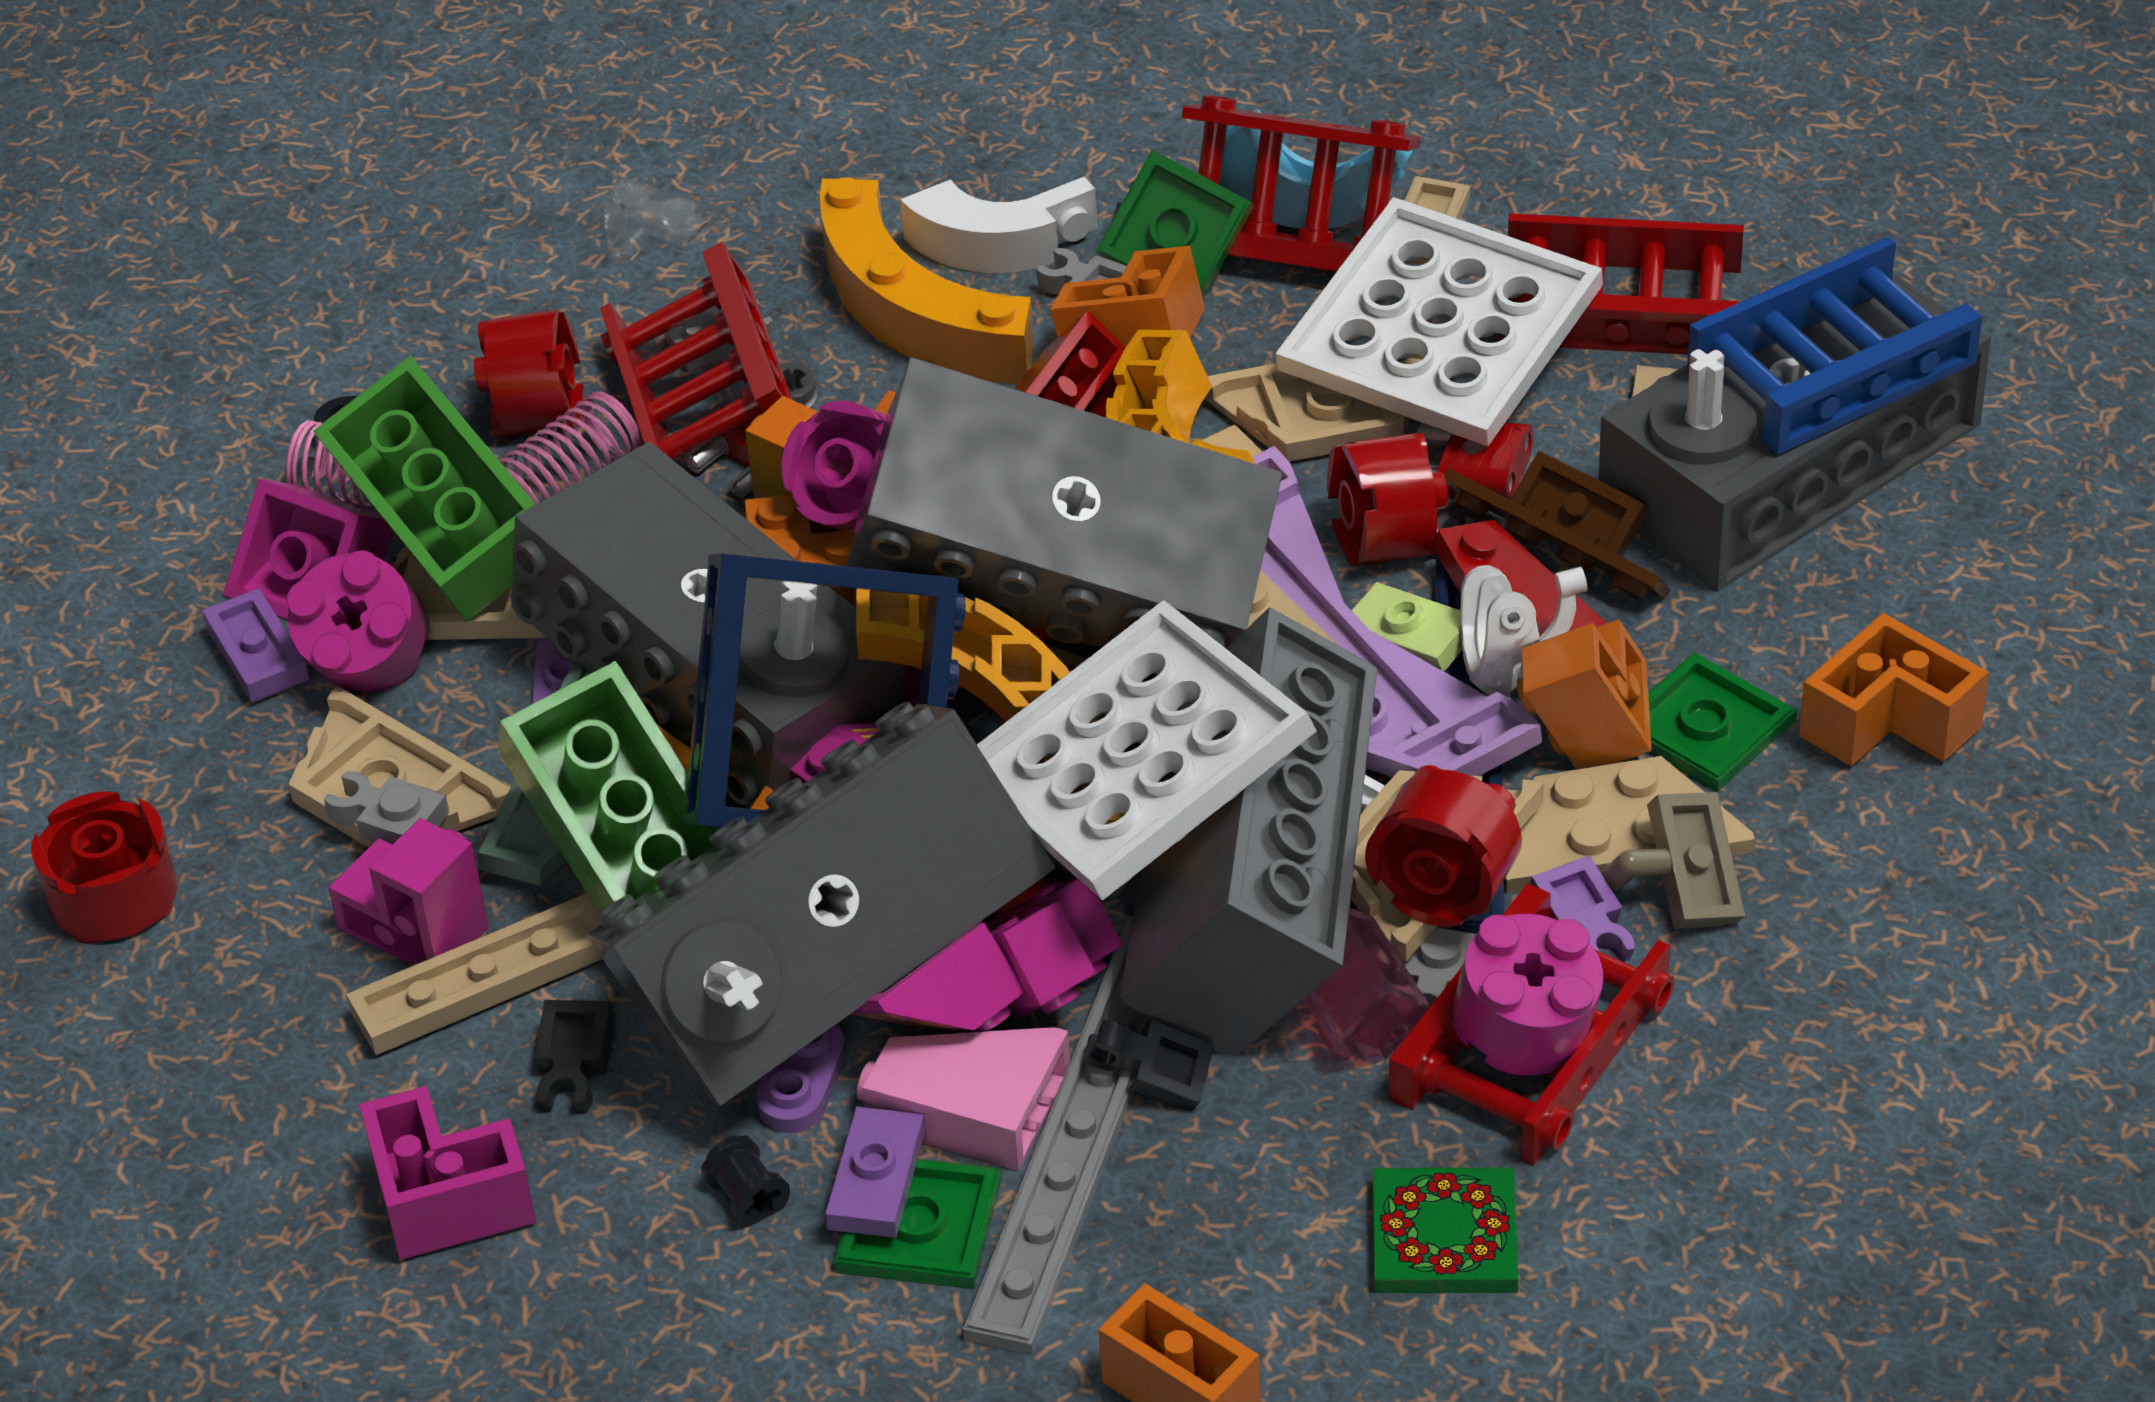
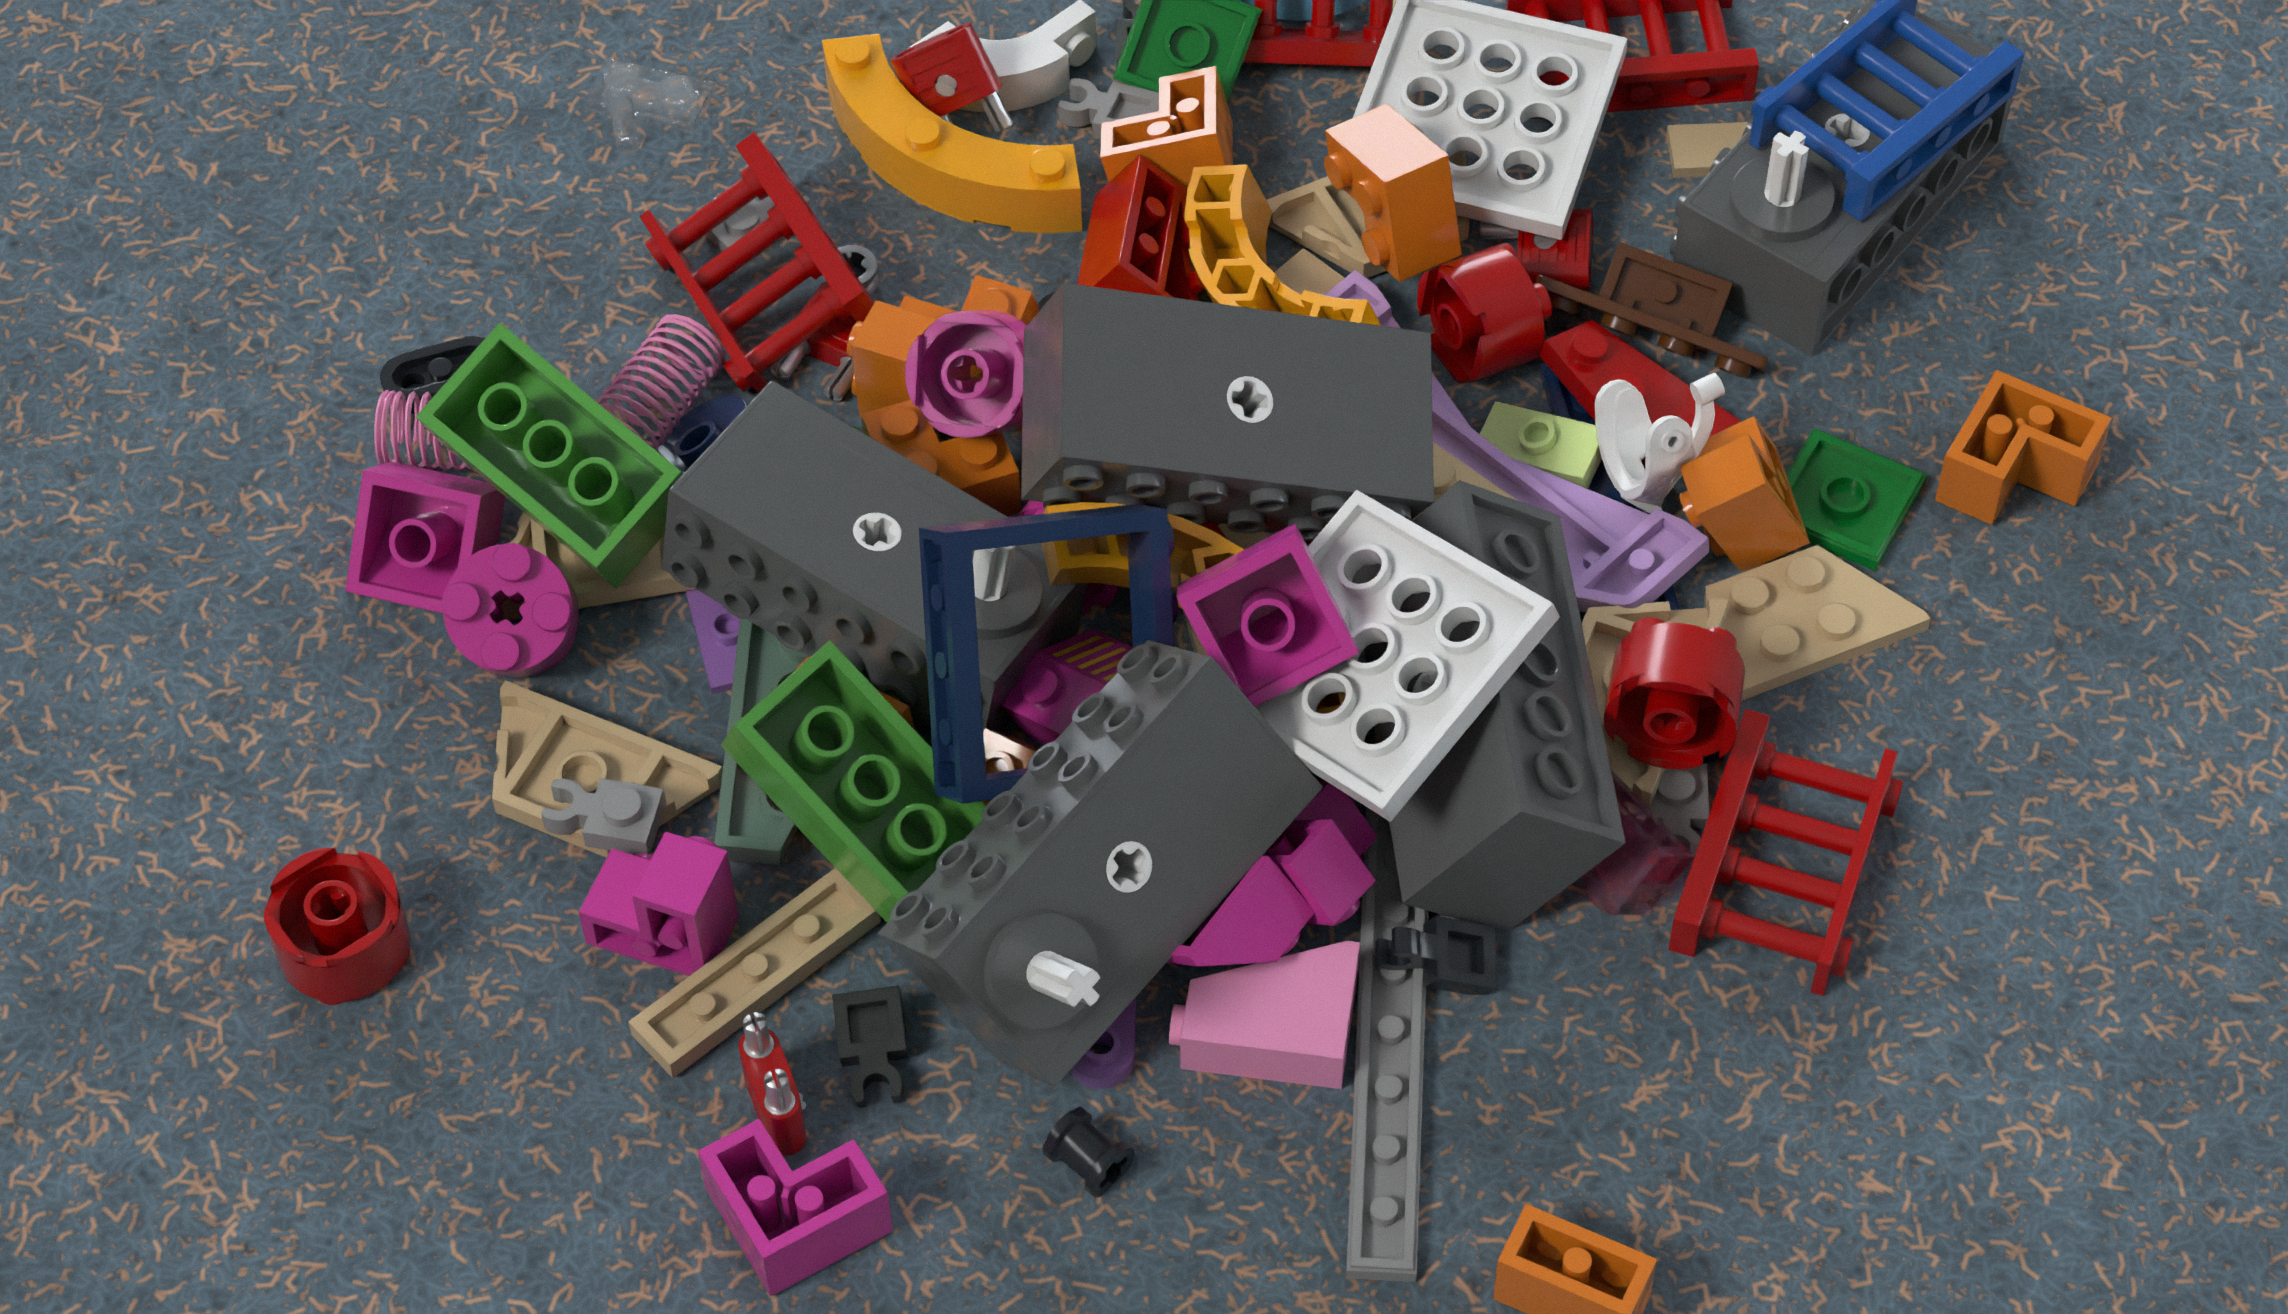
camera: 15 degrees left, 10 degrees up
medium lavender plate [202,588,310,703] -> none
red brick [474,309,584,438] -> none
medium lavender plate [825,1106,926,1238] -> none
green tile [834,1159,1002,1289] -> none
tile [1373,1167,1519,1293] -> none
dark pink brick [1452,914,1603,1075] -> none
medium lavender plate [1530,855,1635,961] -> none
dark tan plate [1600,792,1745,929] -> none
none -> red piece [738,1012,807,1156]
none -> red piece [890,22,1013,132]
none -> dark pink slope [1177,524,1359,707]
none -> orange brick [1324,104,1462,282]

